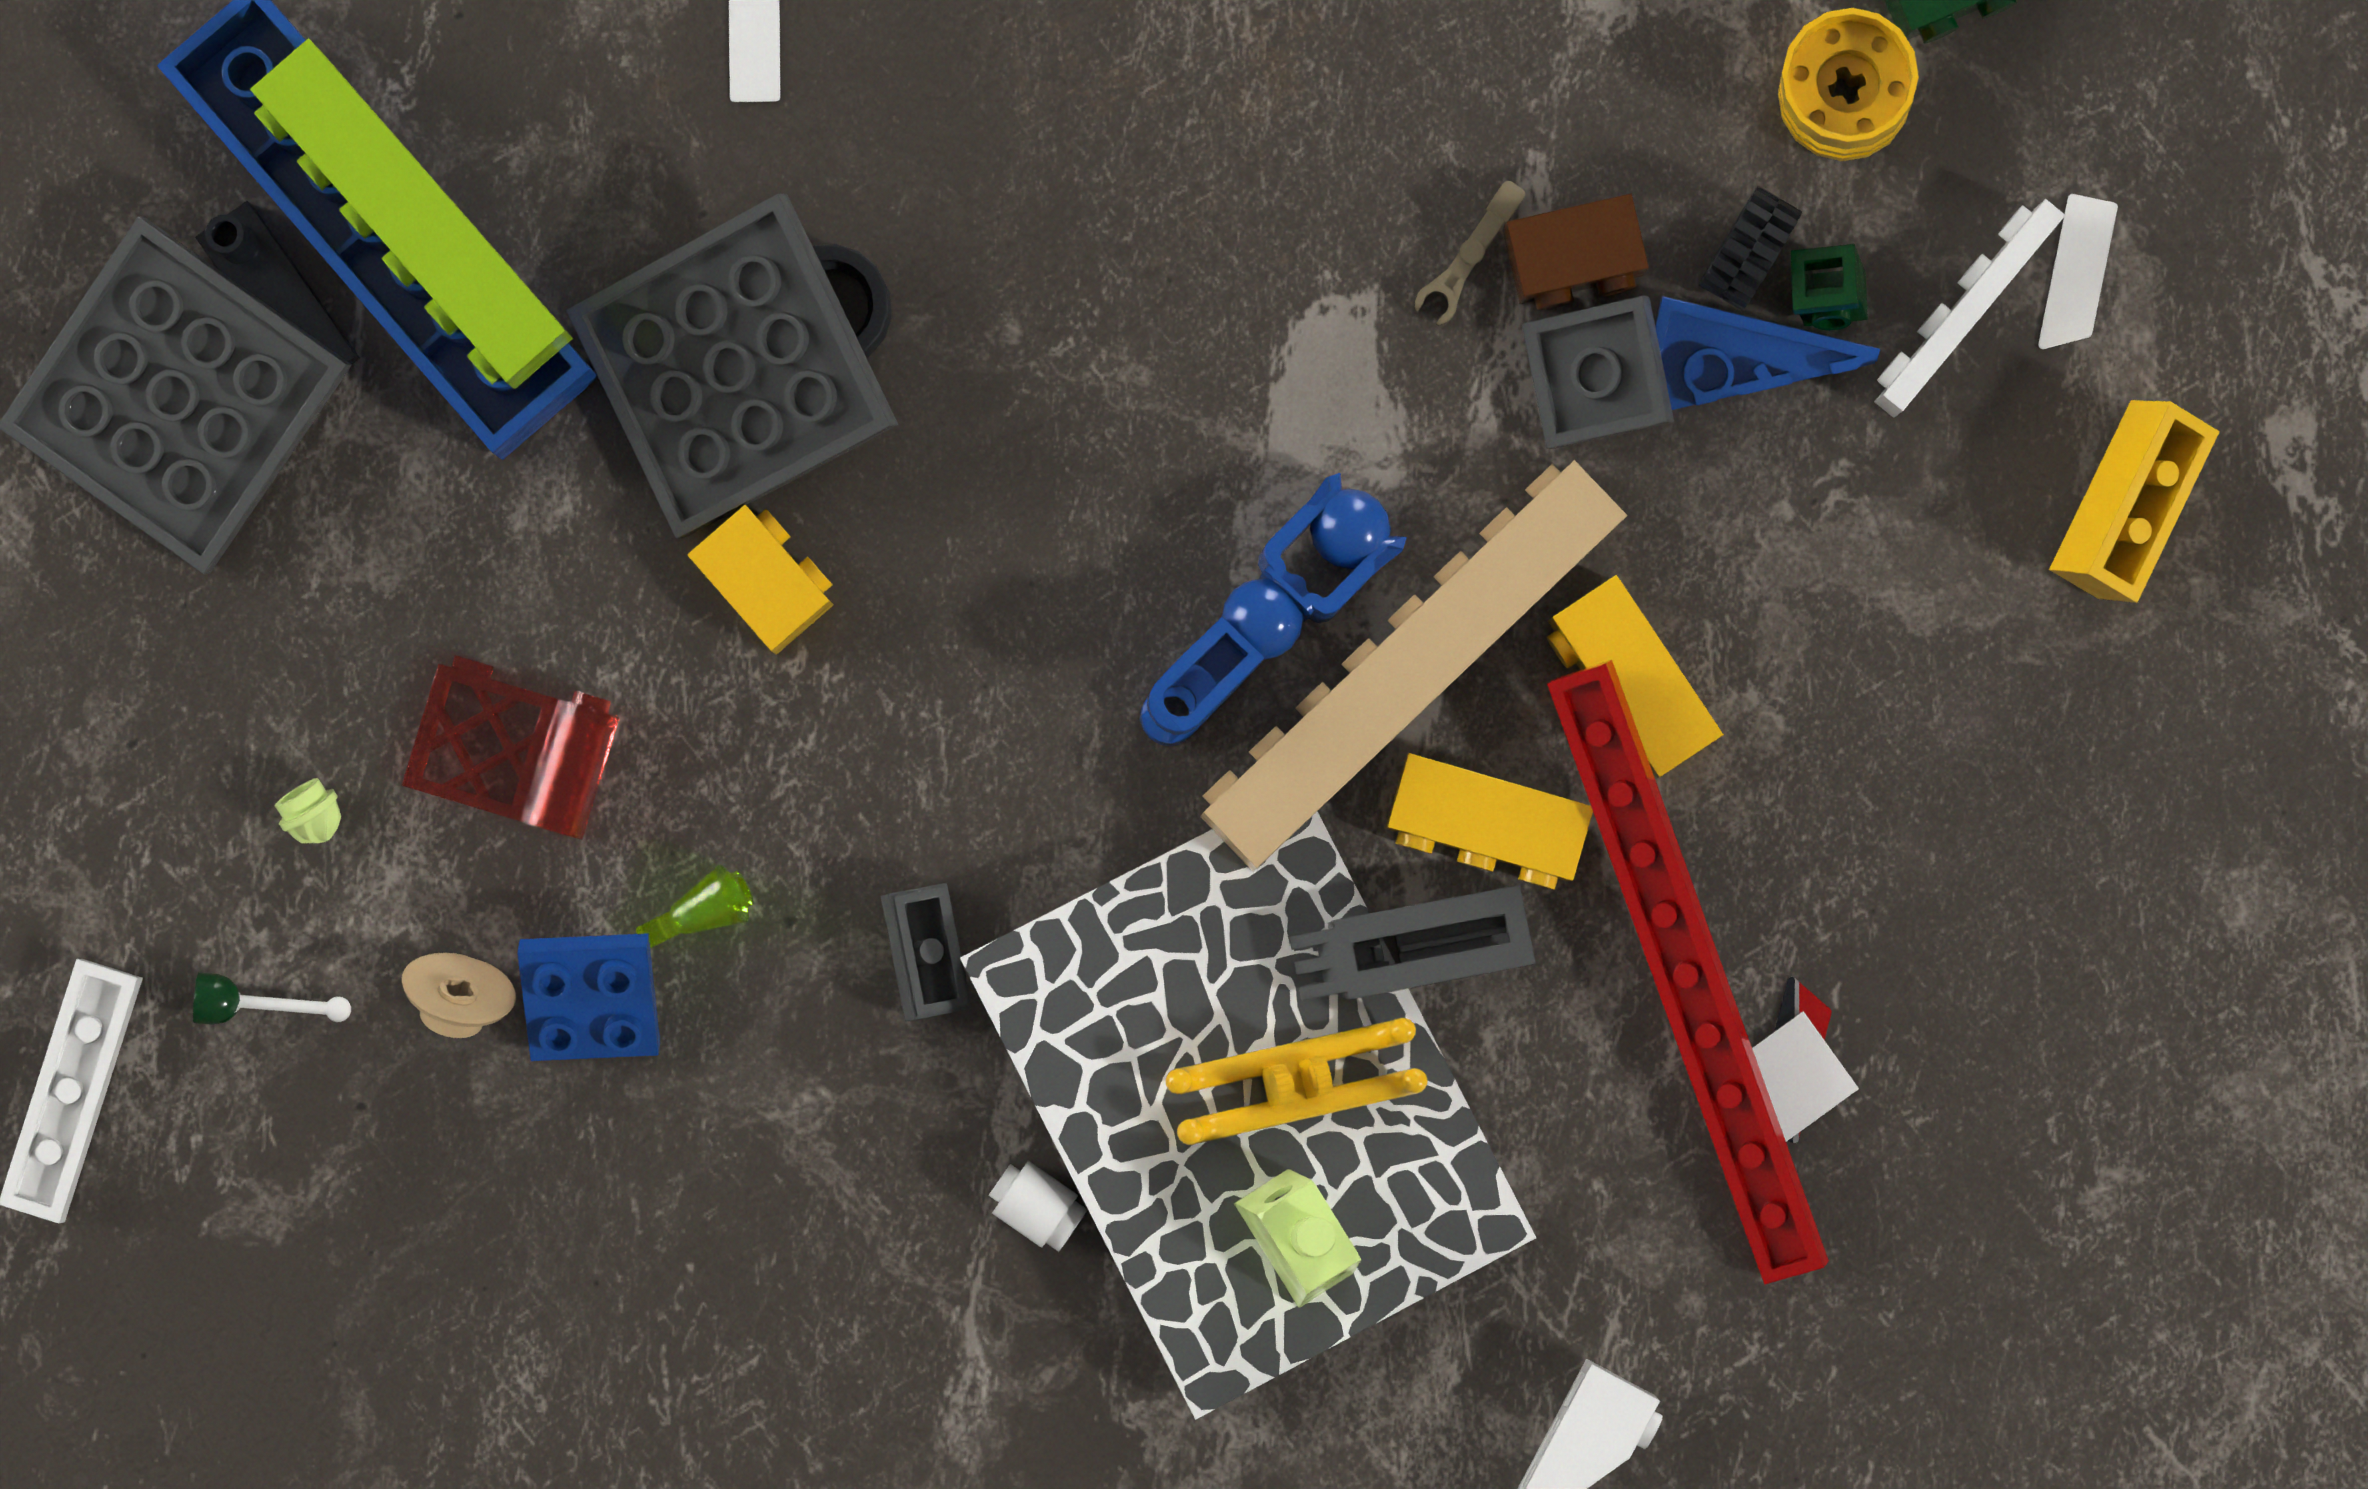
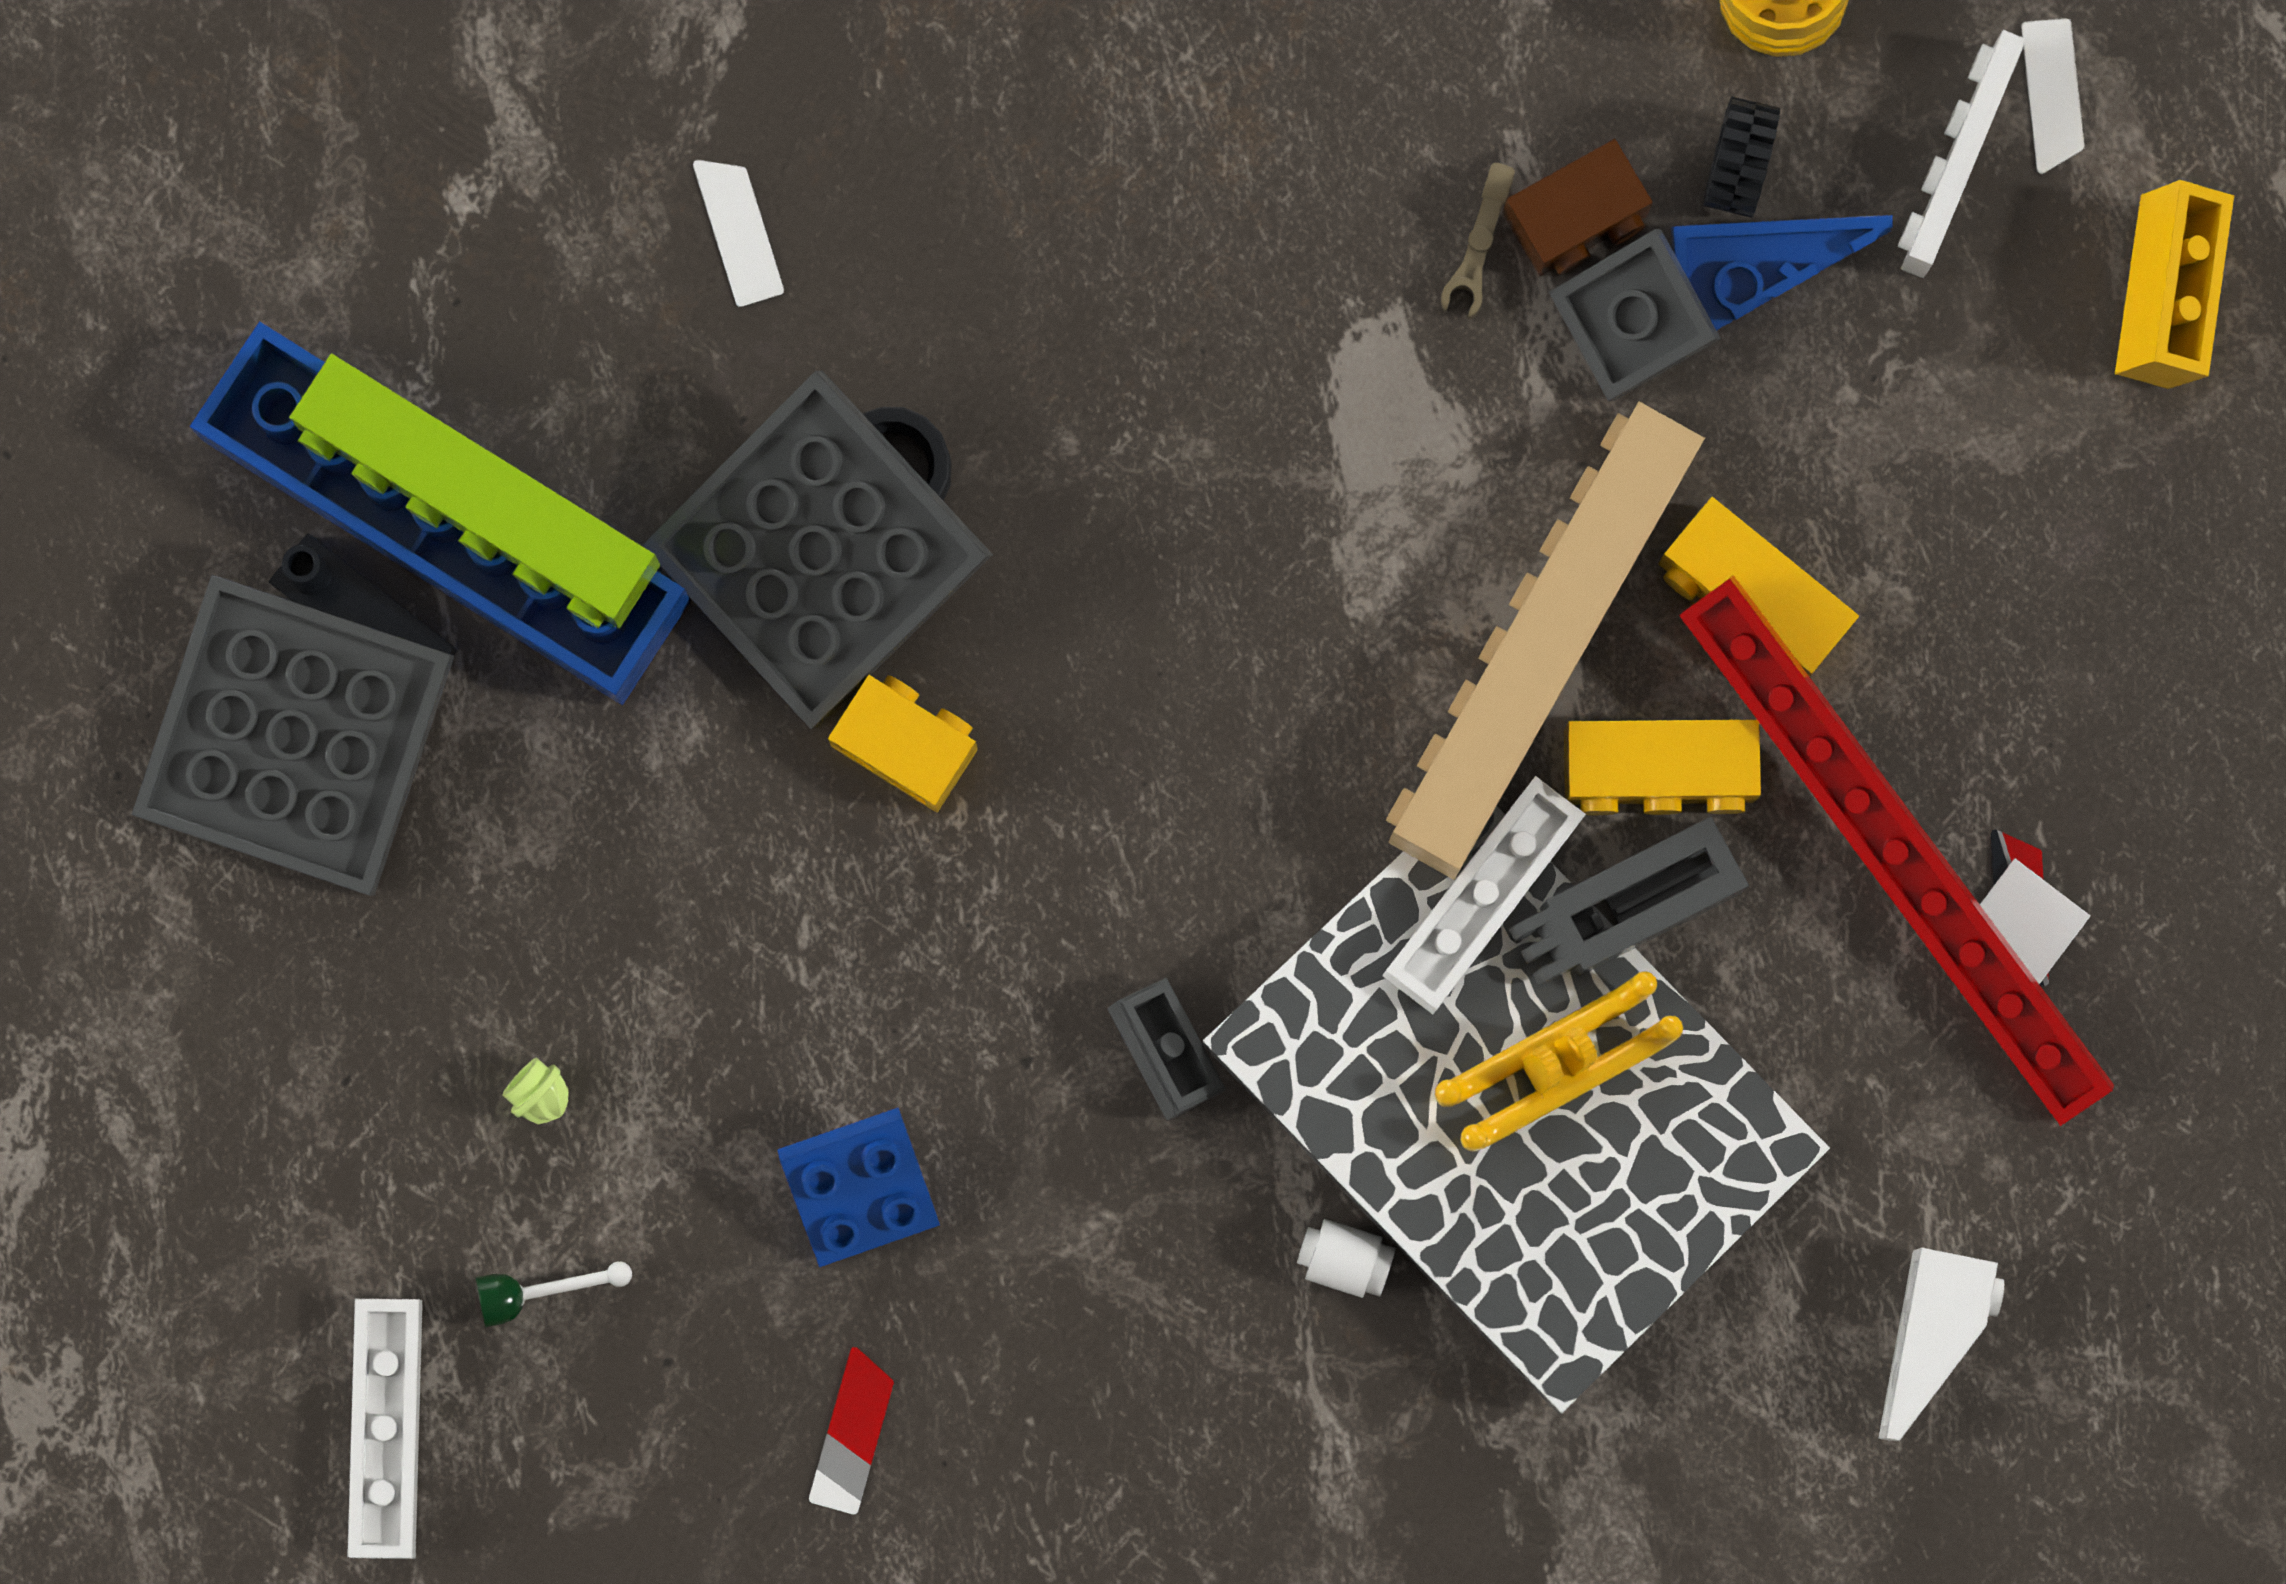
camera: 15 degrees left, 5 degrees down
clear red piece [401,655,620,840] -> none
tan piece [402,953,516,1038] -> none
clear neon green cone [636,865,754,949] -> none
blue piece [1140,473,1407,746] -> none
yellowish green torso [1234,1169,1361,1308] -> none
dark green brick [1791,244,1868,331] -> none
none -> sticker [809,1347,894,1515]
none -> white plate [1382,776,1586,1014]

